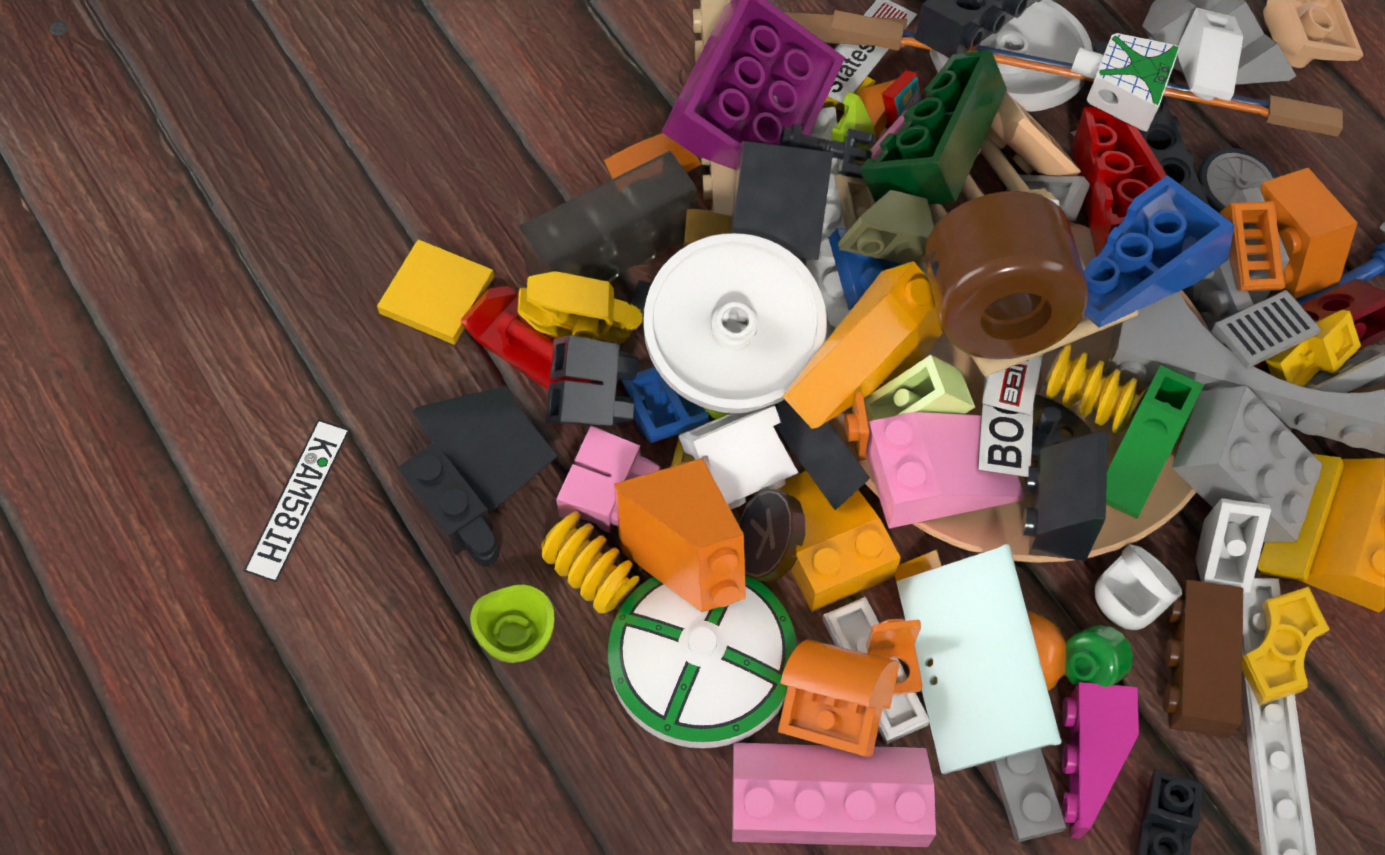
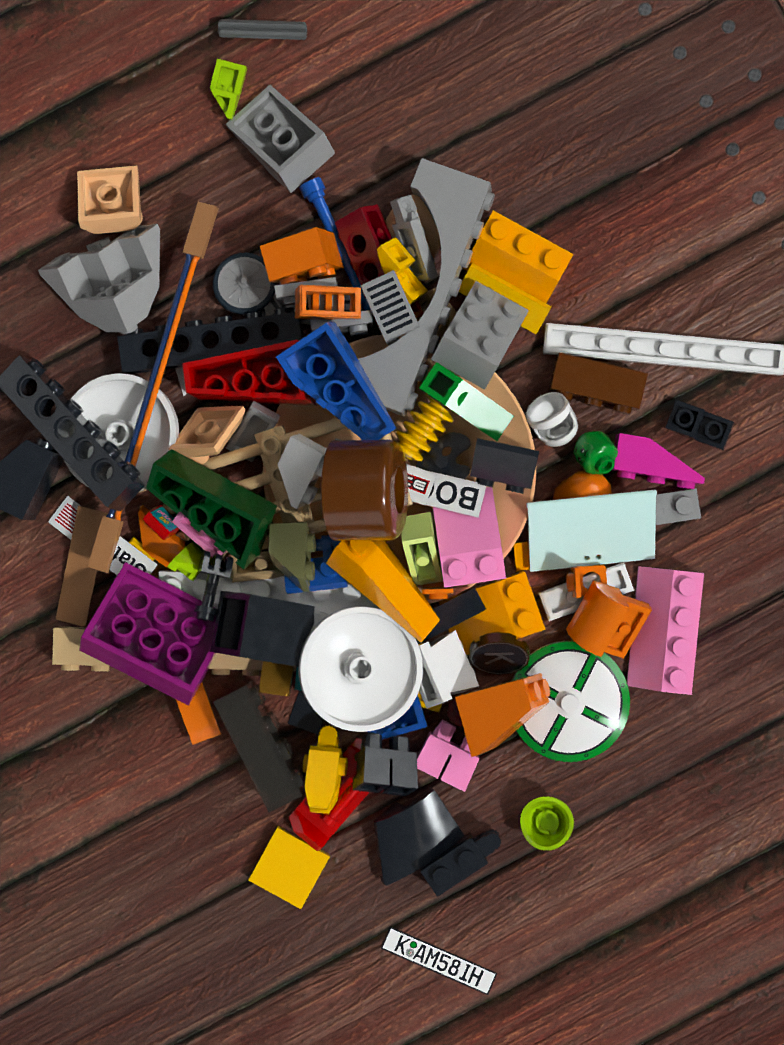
camera: 85 degrees left, 25 degrees up
yellow piece [541,511,639,614] -> none
white torso [1071,33,1180,132] -> none
white slope [1177,7,1243,101] -> none
white slope [1195,499,1271,593] -> none
yellow tile [1242,587,1330,705] -> none

